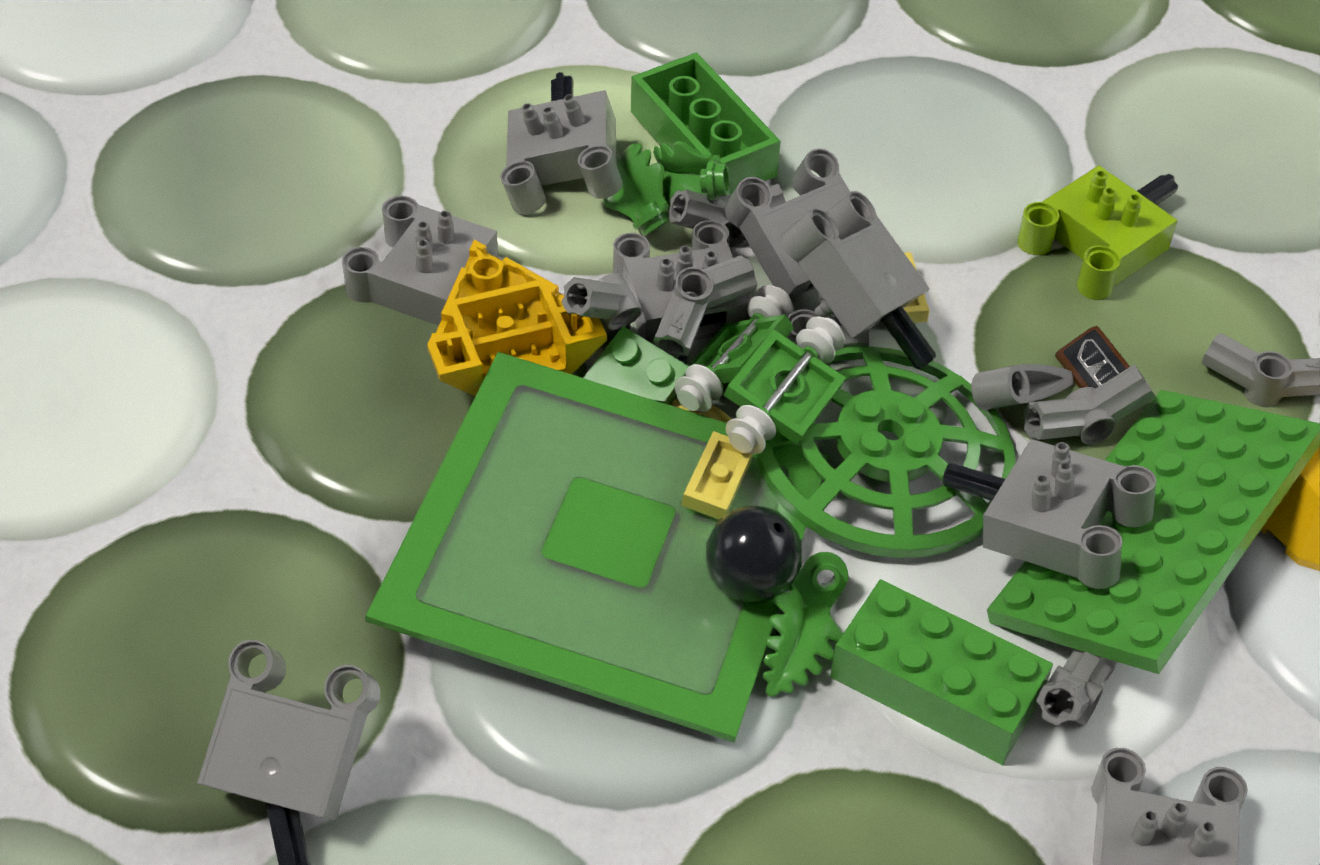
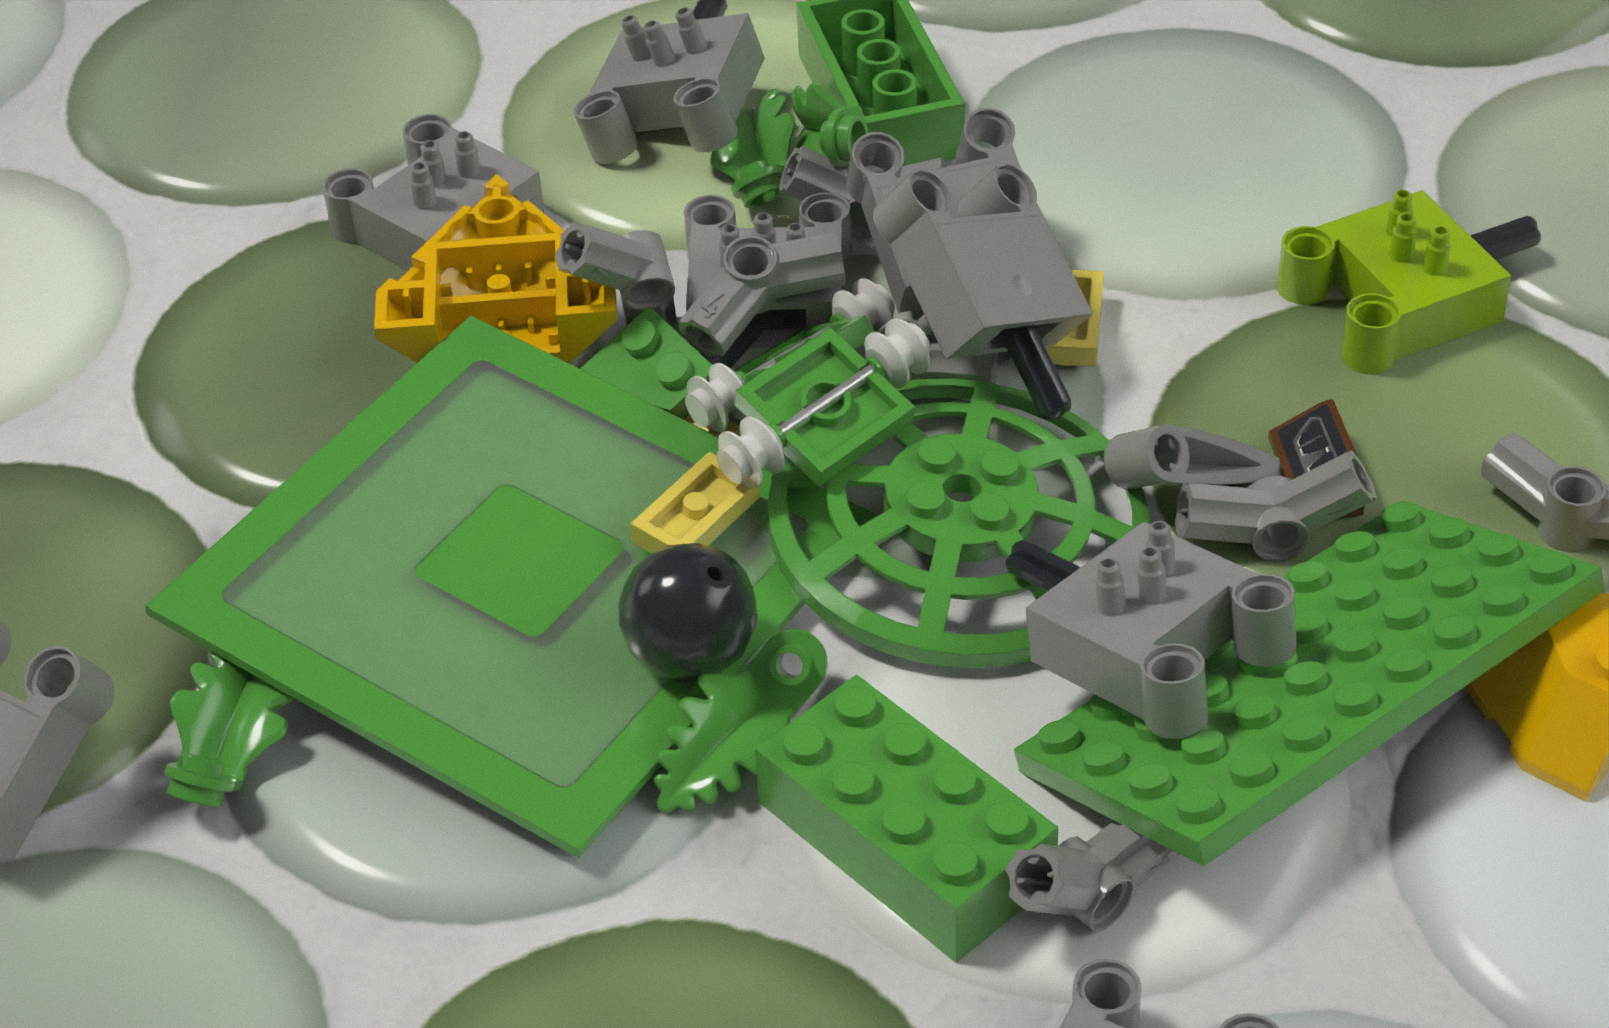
camera: 20 degrees right, 5 degrees down
none -> bright green plant [164,651,293,807]

